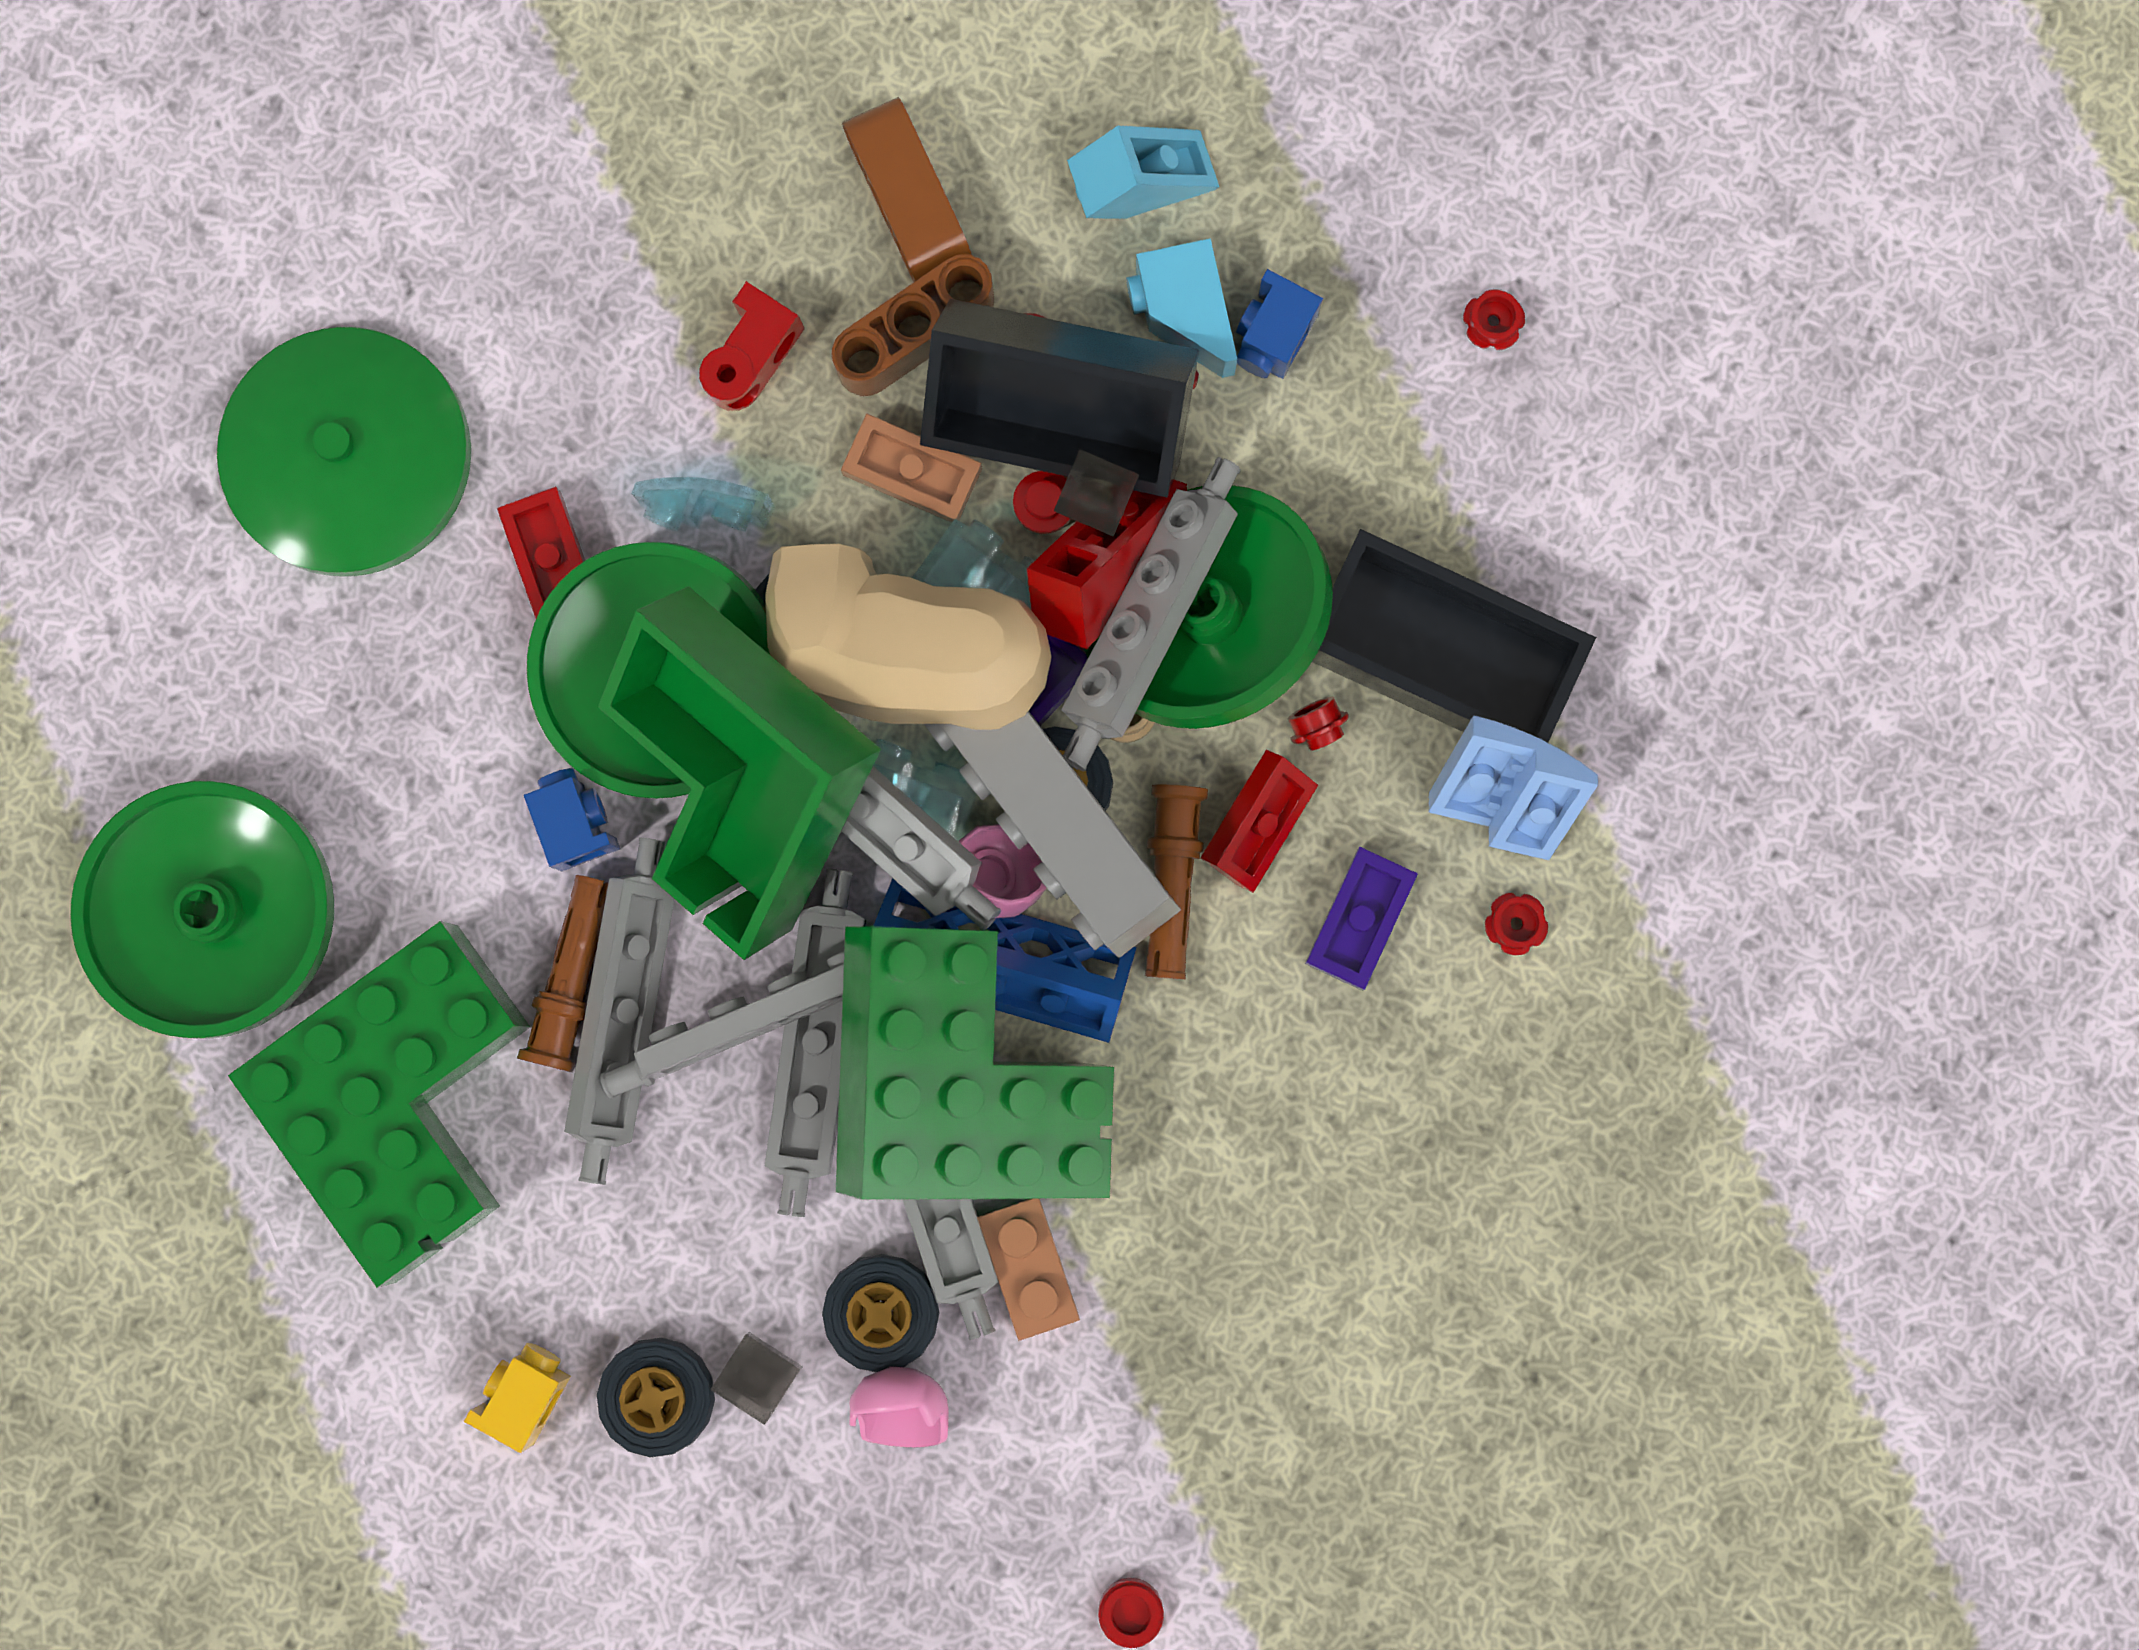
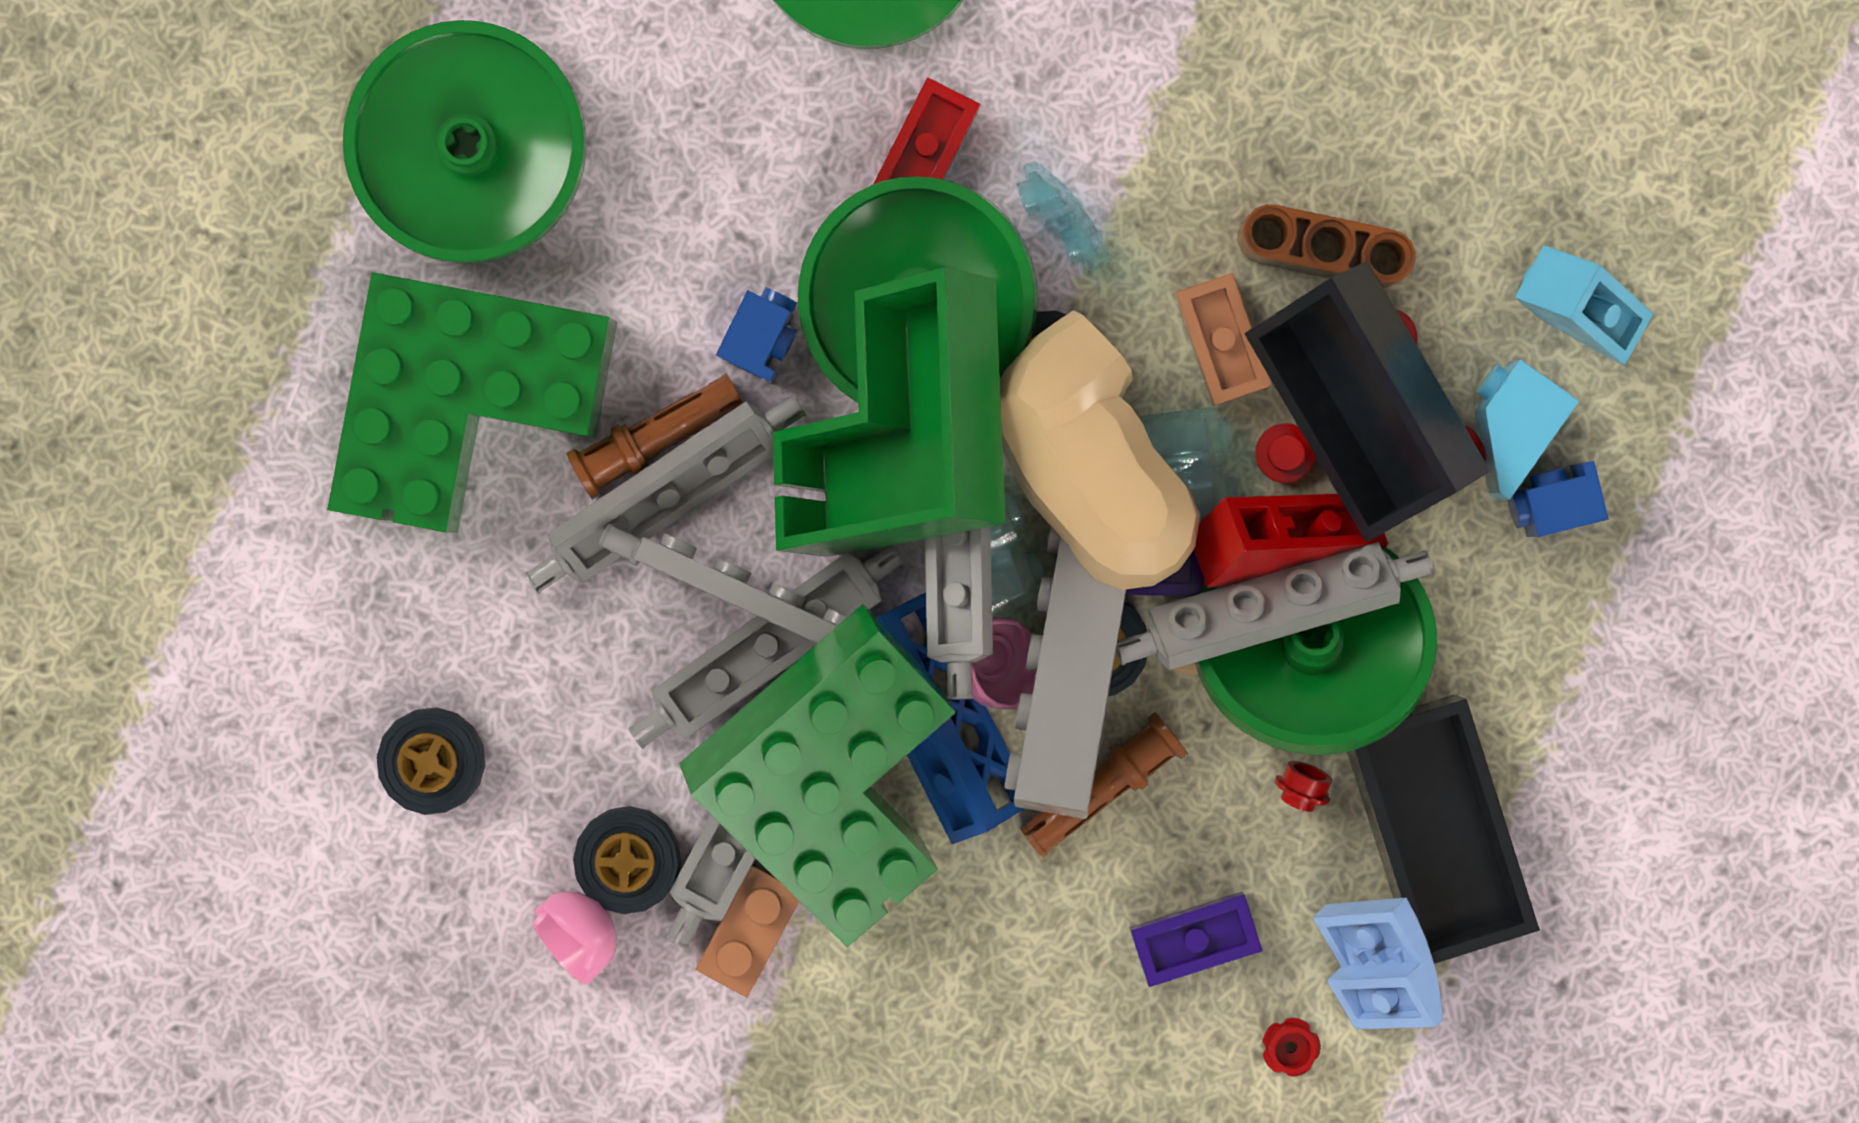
camera: 40 degrees right, 5 degrees up
yellow brick [463,1343,571,1453] -> none
red leg [699,281,805,411] -> none
clear smoke plate [710,1332,803,1425] -> none
dark orange beam [842,97,972,282] -> none
clear smoke plate [1054,450,1139,536] -> none
red plate [1200,749,1318,893] -> none
red plate [1463,290,1525,350] -> none

